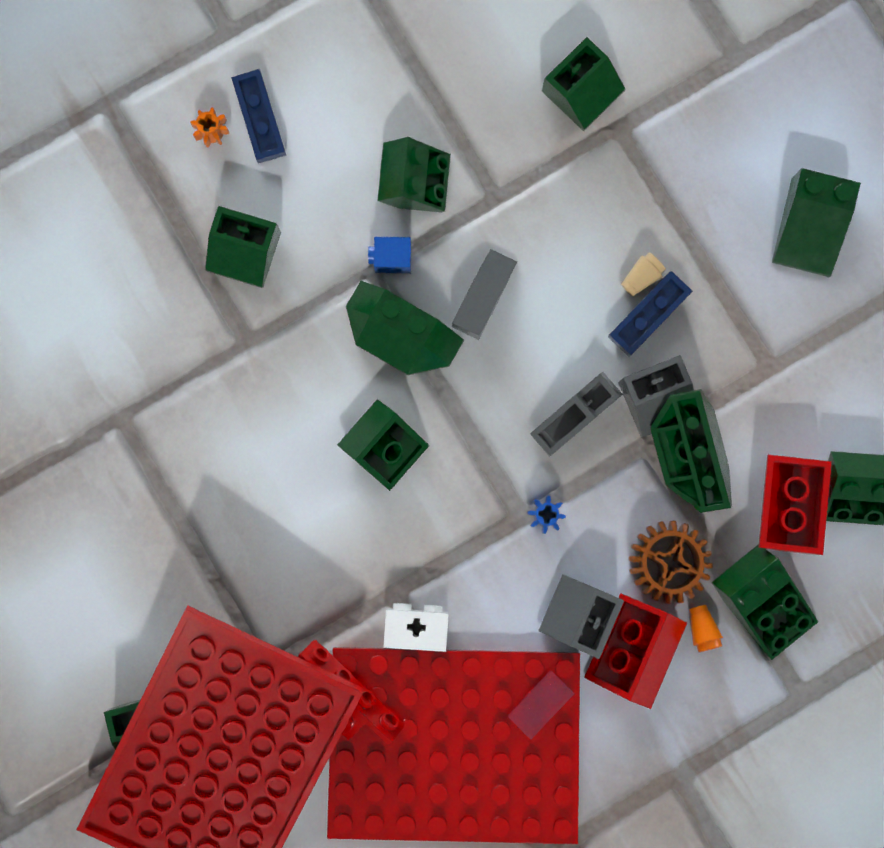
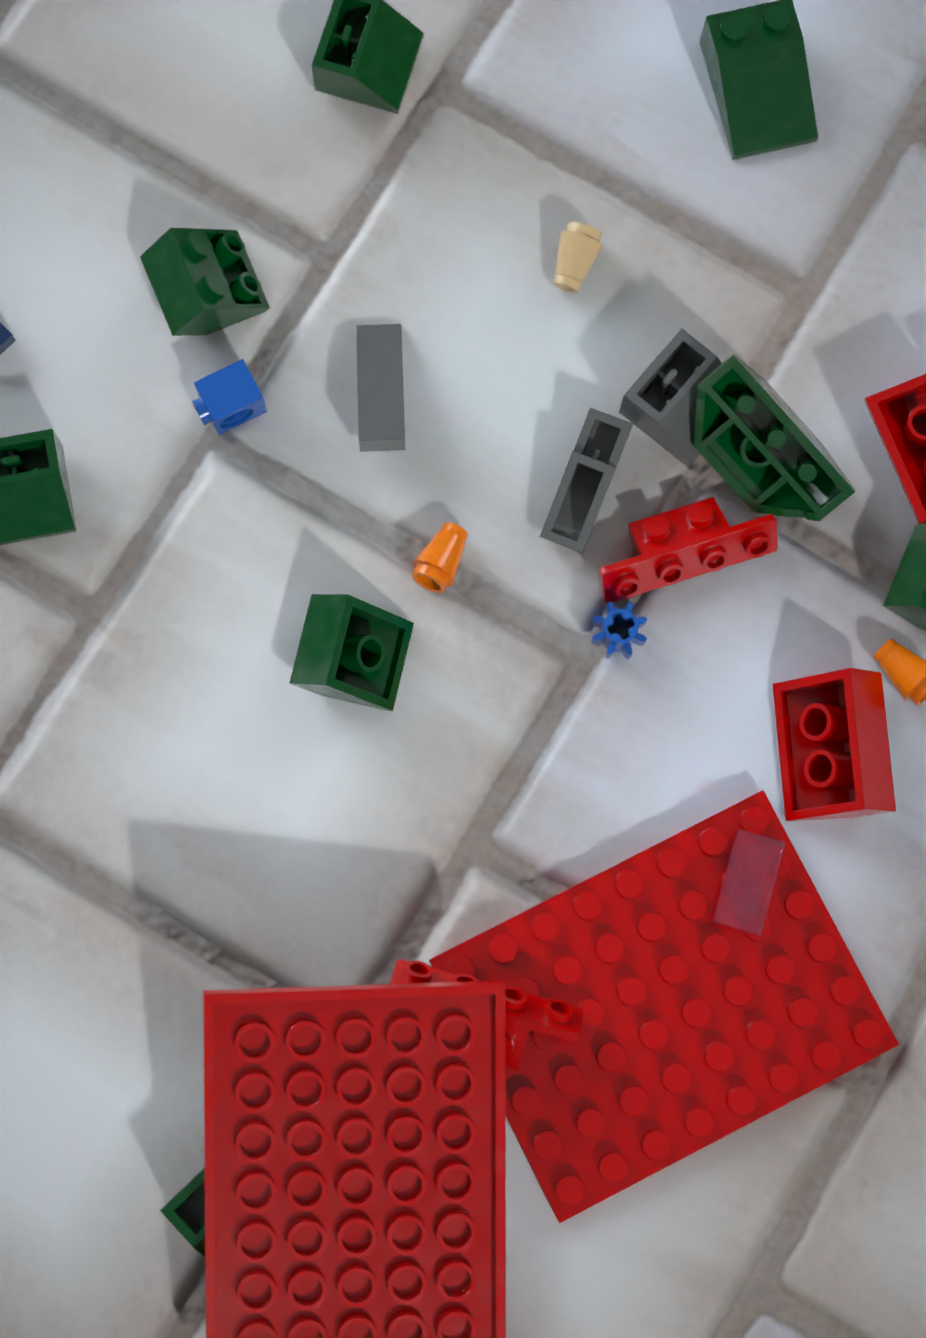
camera: 30 degrees left, 5 degrees down
dark green wedge [346,281,464,376] -> none
white brick [383,603,448,652] -> none
dark grey slope [538,574,624,659] -> none
dark blue plate [608,271,693,357] -> none
dark orange gear [628,521,713,604] -> none
none -> orange cone [412,522,468,593]
none -> red bracket [599,497,778,603]

